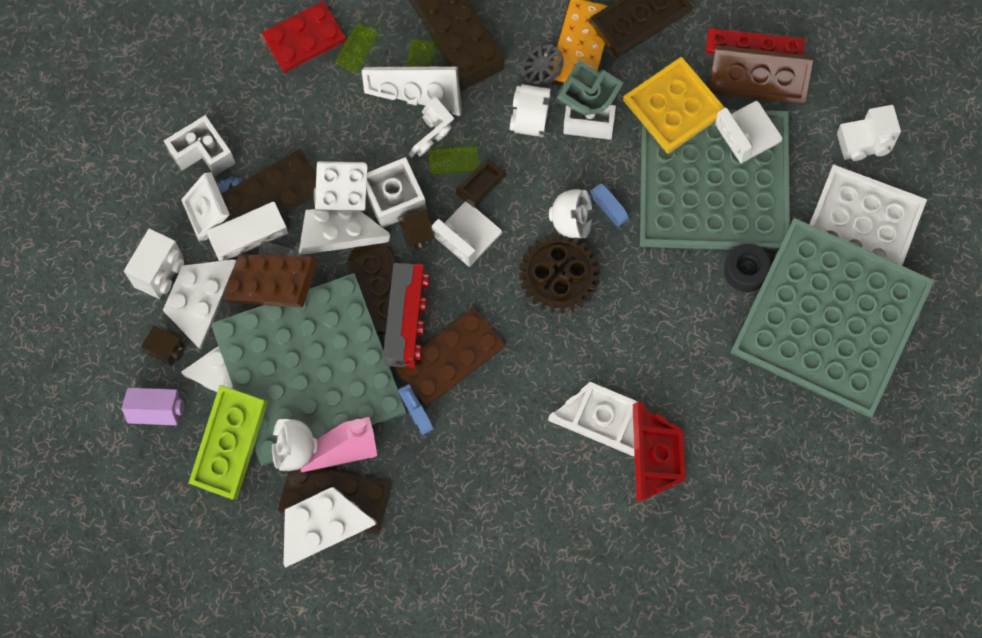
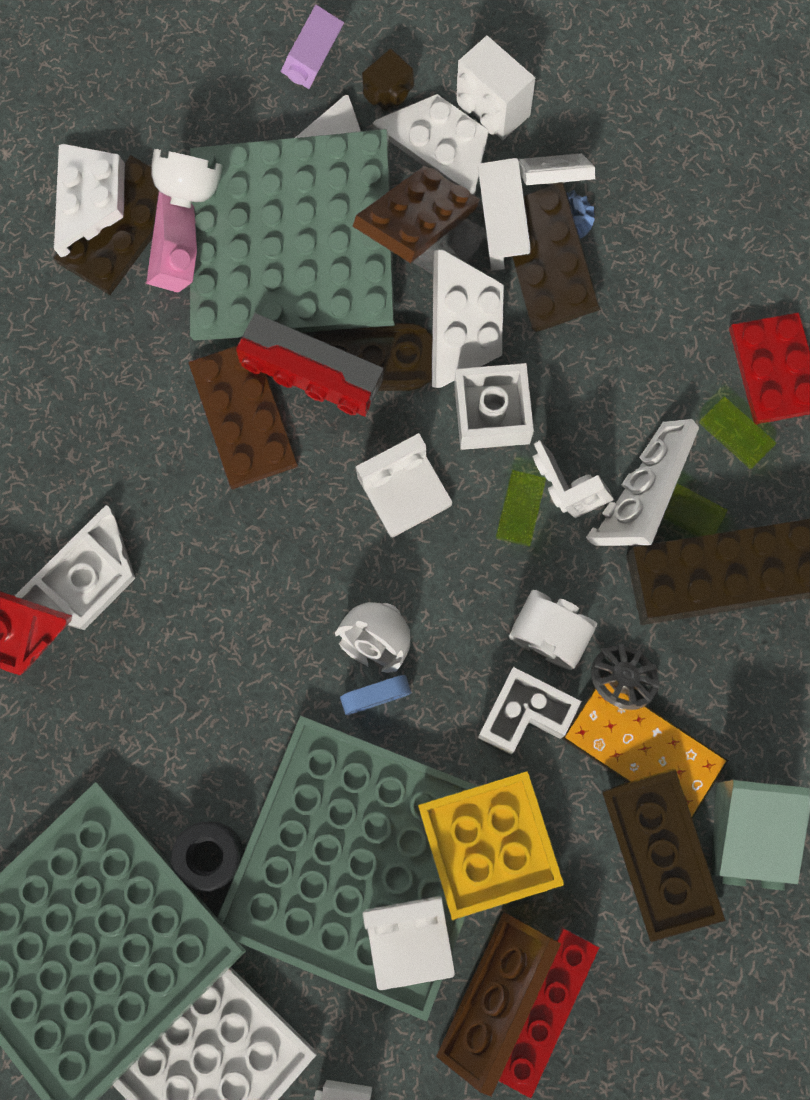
camera: 110 degrees right, 5 degrees up
white brick [164,115,236,176] -> none
lime plate [189,385,268,500] -> none
white bracket [314,161,367,210] -> none
dark brown brick [397,209,435,249] -> none
medium blue piece [398,384,433,435] -> none
dark brown tile [456,159,506,208] -> none
dark brown gear [519,234,600,314] -> none
sand green brick [556,60,623,115] -> none

